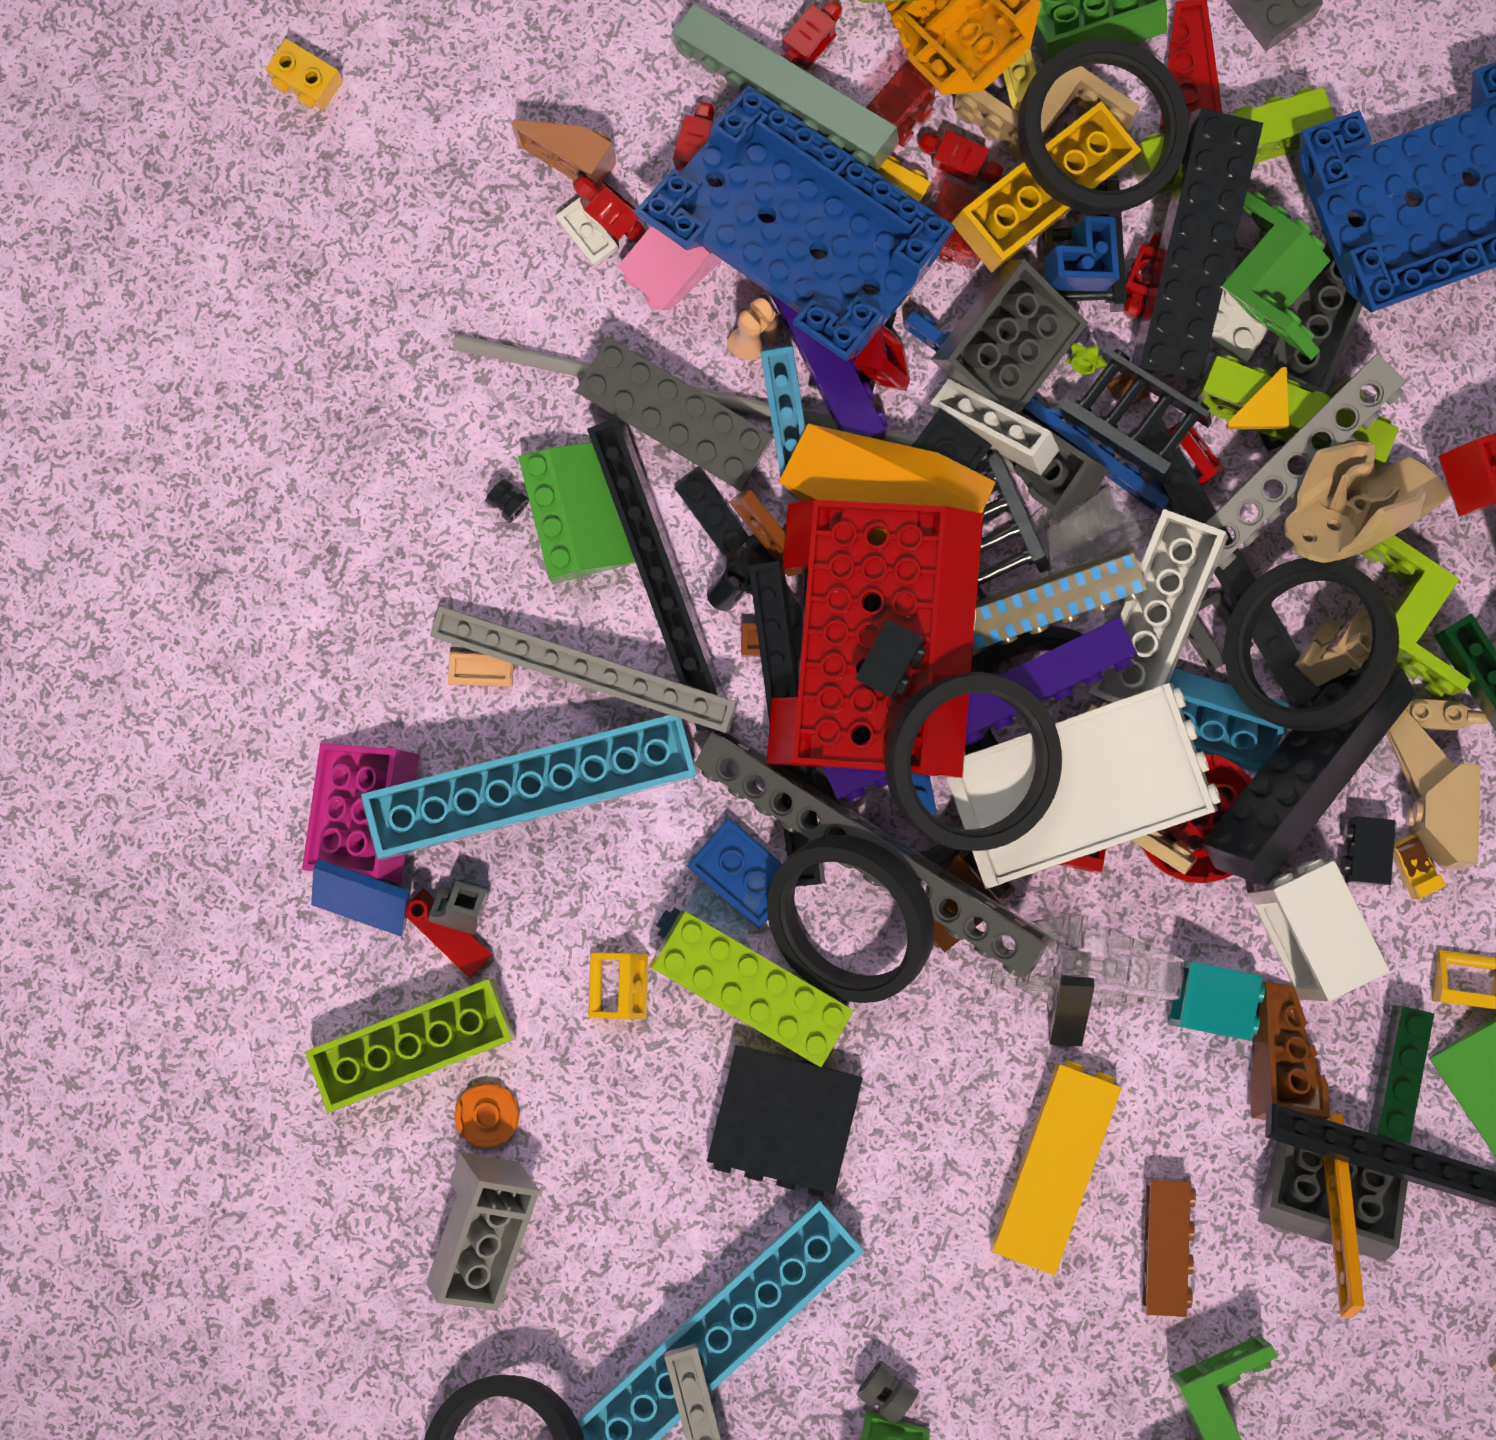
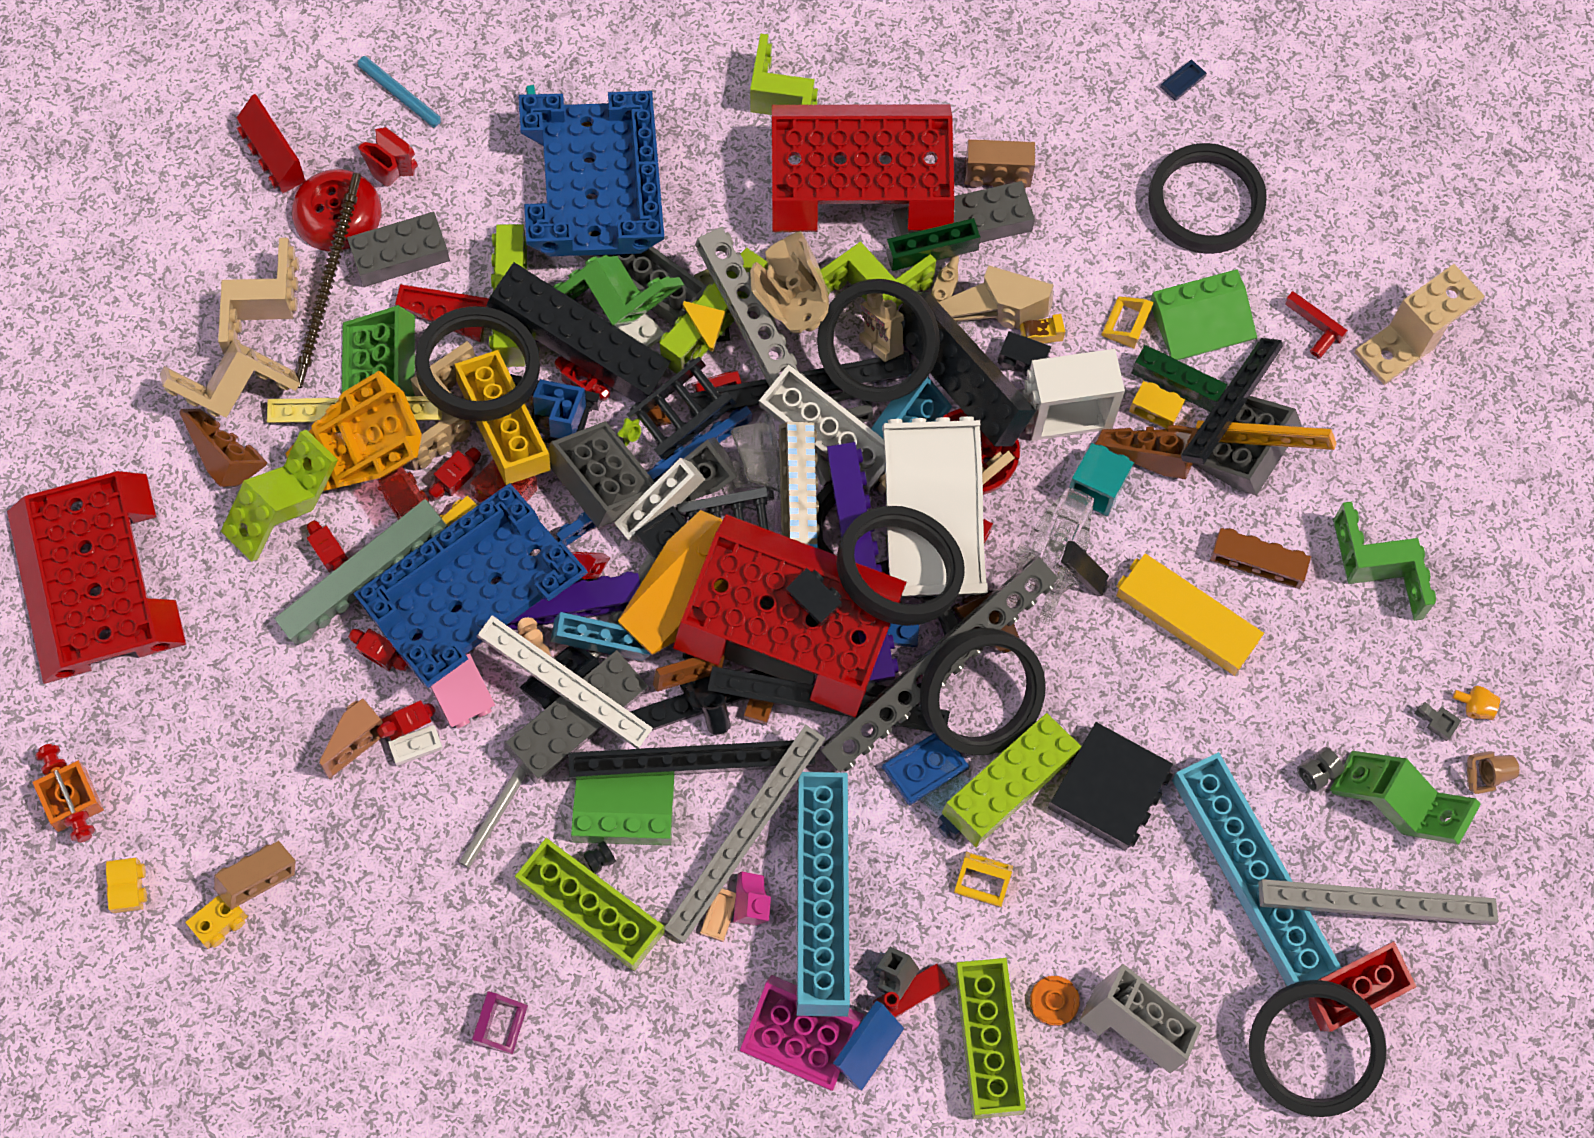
camera: 85 degrees left, 15 degrees down
none -> medium nougat brick [214,840,296,910]
none -> magenta tile [472,991,528,1055]
none -> white plate [477,616,653,749]
none -> lime brick [515,838,665,972]
none -> black tile [519,646,600,710]
none -> dark pink arch [733,871,771,926]
none -> yellow brick [1129,381,1185,429]

